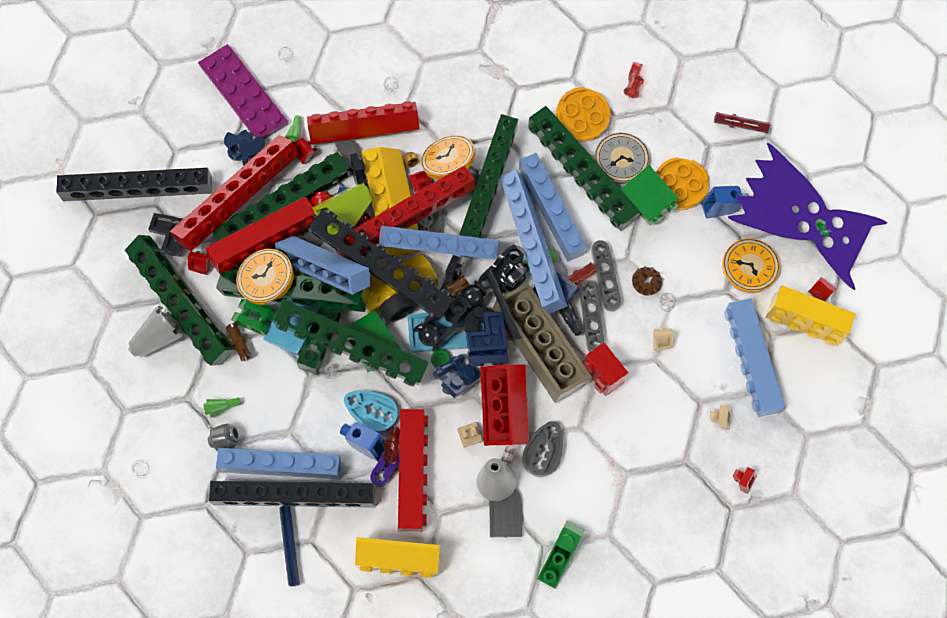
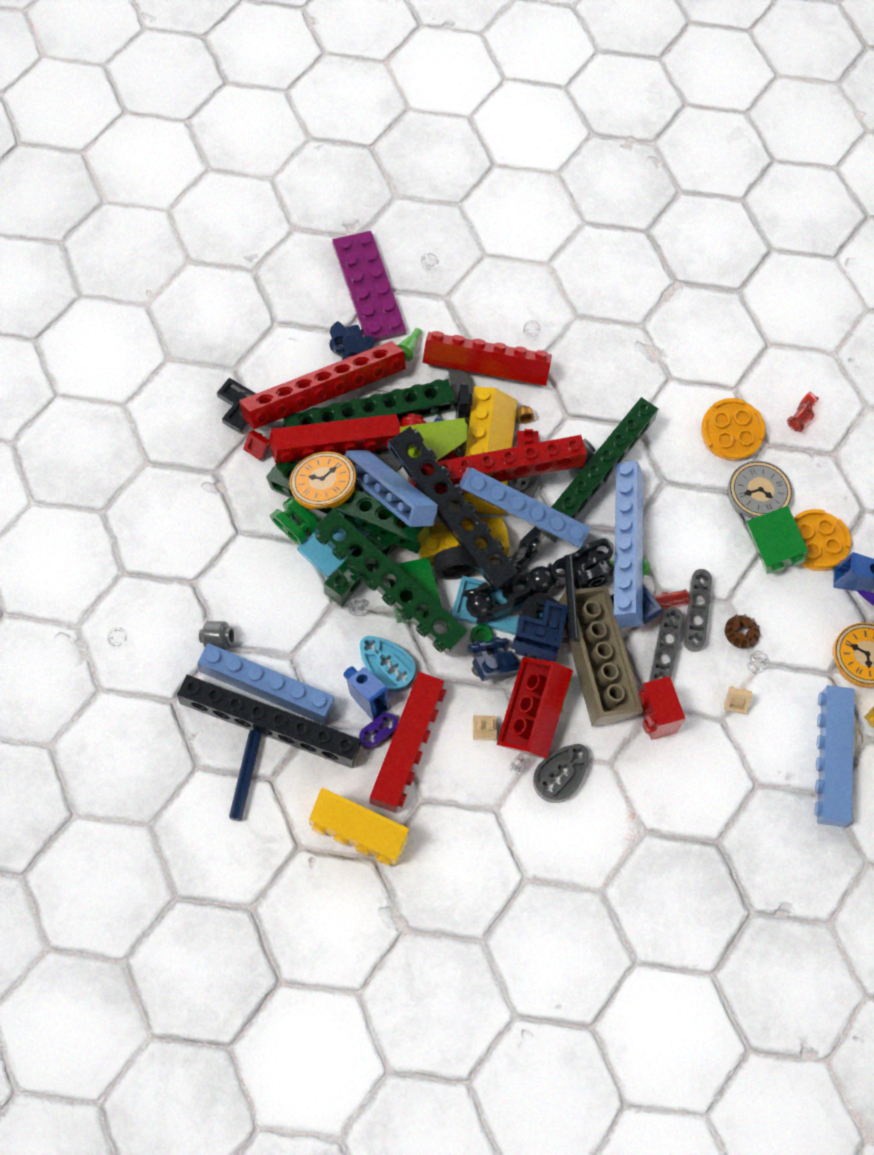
camera: 15 degrees right, 5 degrees down
black brick [56,167,212,202] -> none
dark green brick [125,235,236,366] -> none
light grey cone [128,305,184,357] -> none
bright green cone [203,397,241,418] -> none
reddish brown pin [226,323,252,362] -> none
red tile [295,138,317,164] -> none
clear red pin [383,426,400,464] -> none
tile [421,135,476,180] -> none
reddish brown pin [432,275,470,301] -> none
light grey cone [477,458,516,502] -> none
dark grey window [489,489,522,538] -> none
medium blue brick [519,153,586,262] -> none
dark green brick [528,106,640,231] -> none
green slope [537,520,585,589] -> none
black piece [559,302,582,336] -> none
tan tile [710,405,731,430] -> none
red tile [733,467,757,494] -> none

